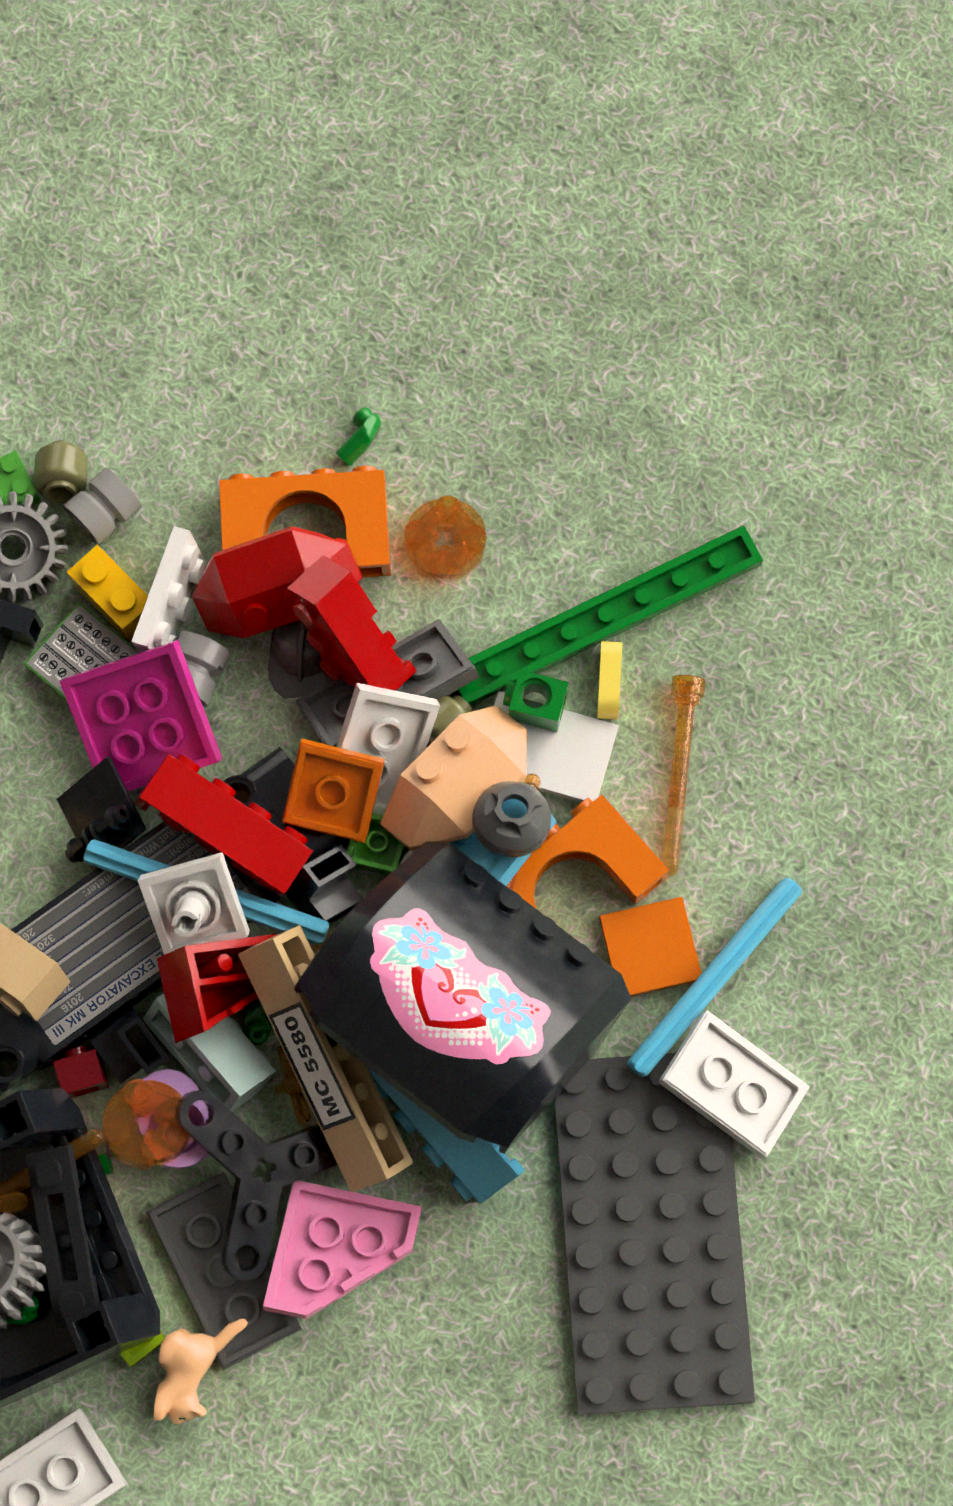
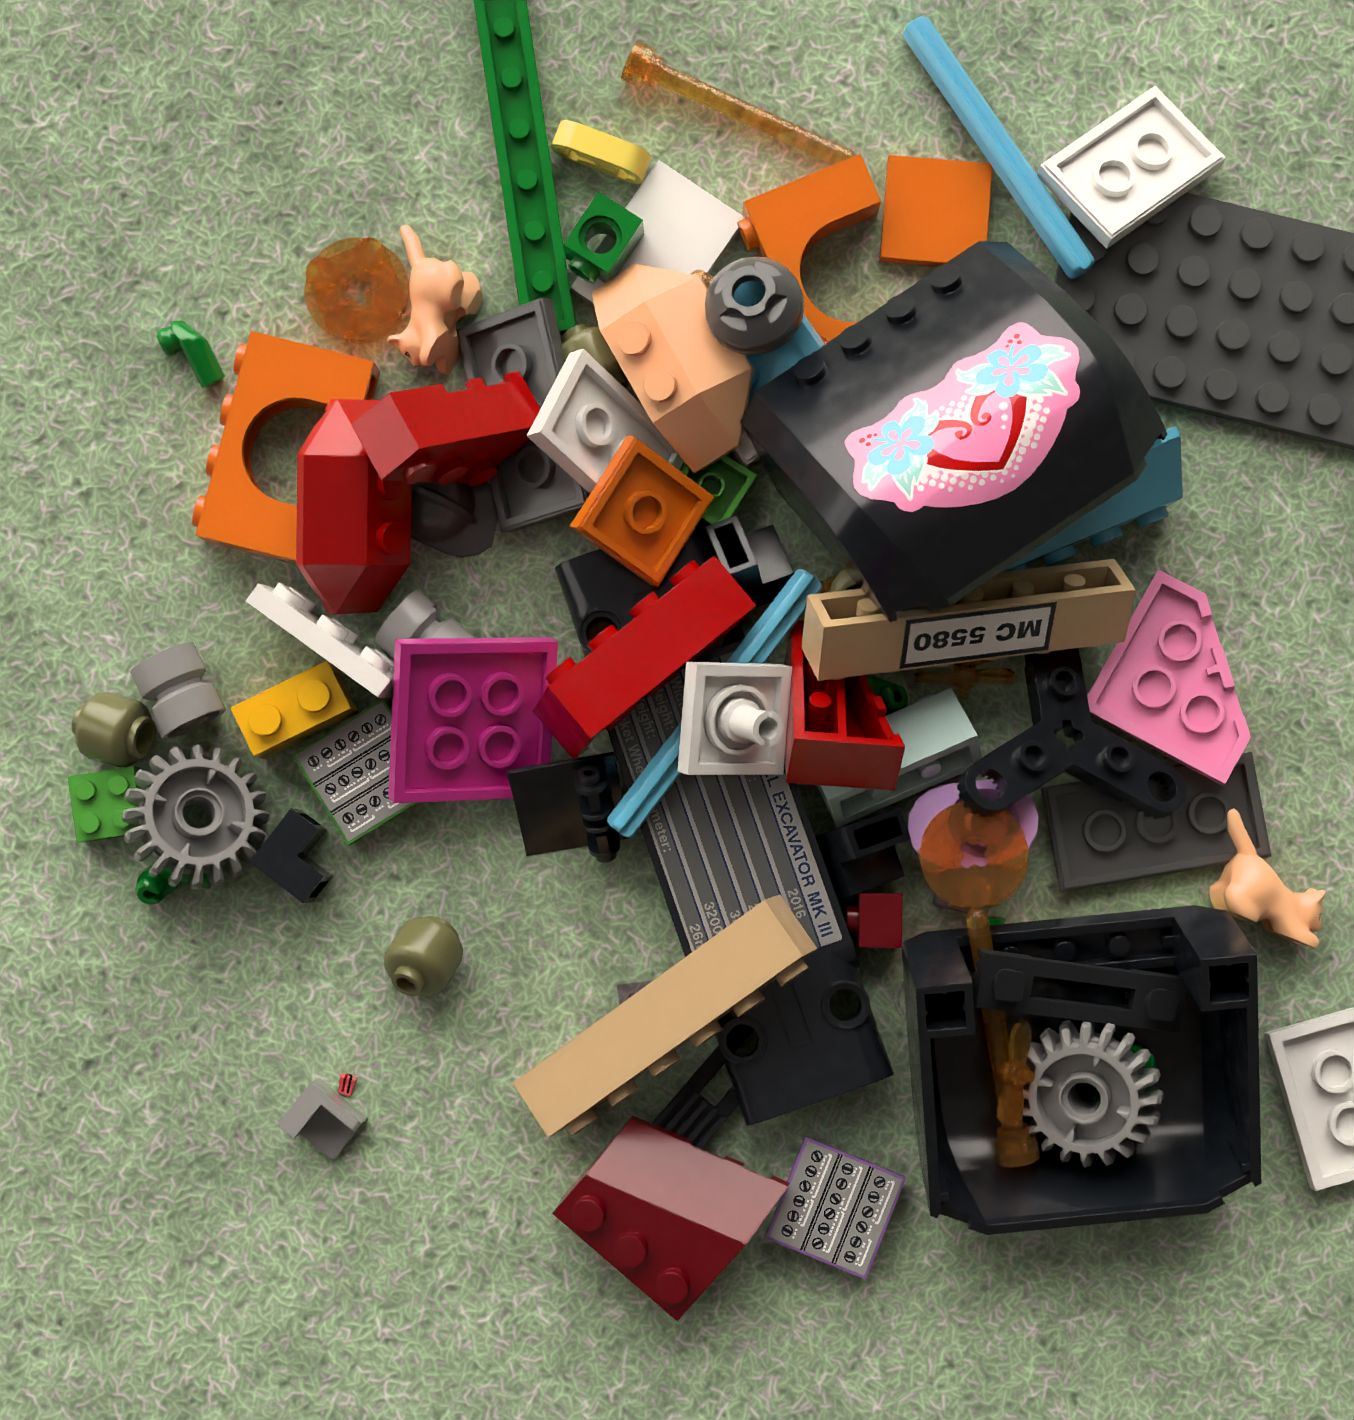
camera: 75 degrees left, 10 degrees up
none -> light nougat animal [387,225,483,375]

